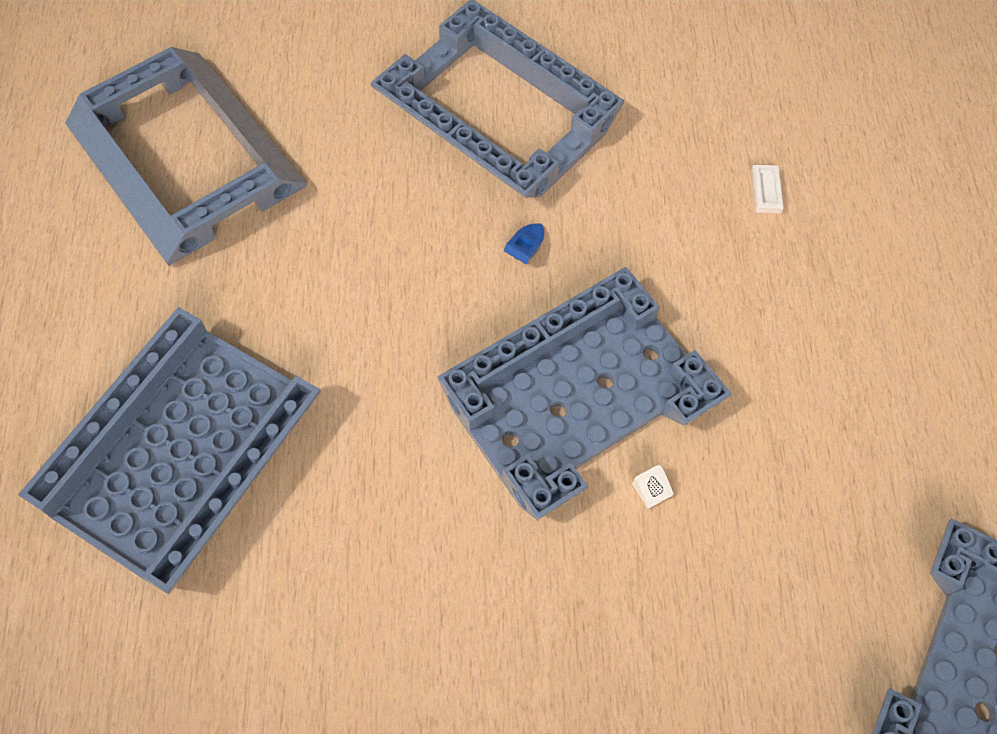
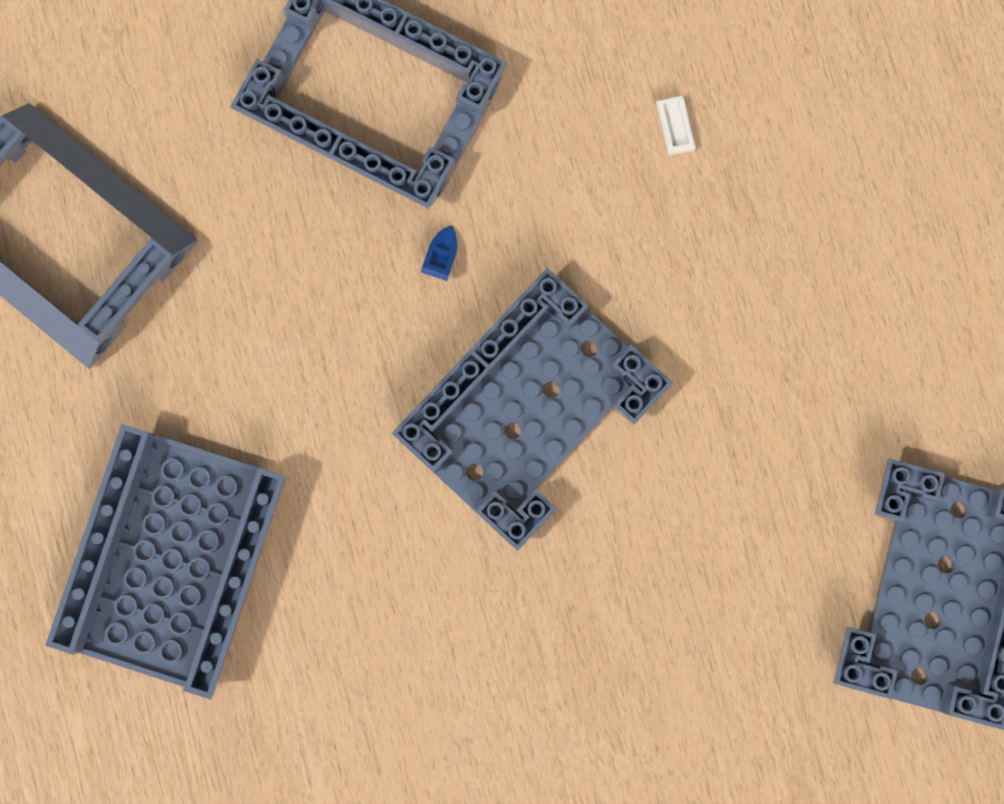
camera: 10 degrees left, 20 degrees up
white slope [632,464,674,509] -> none

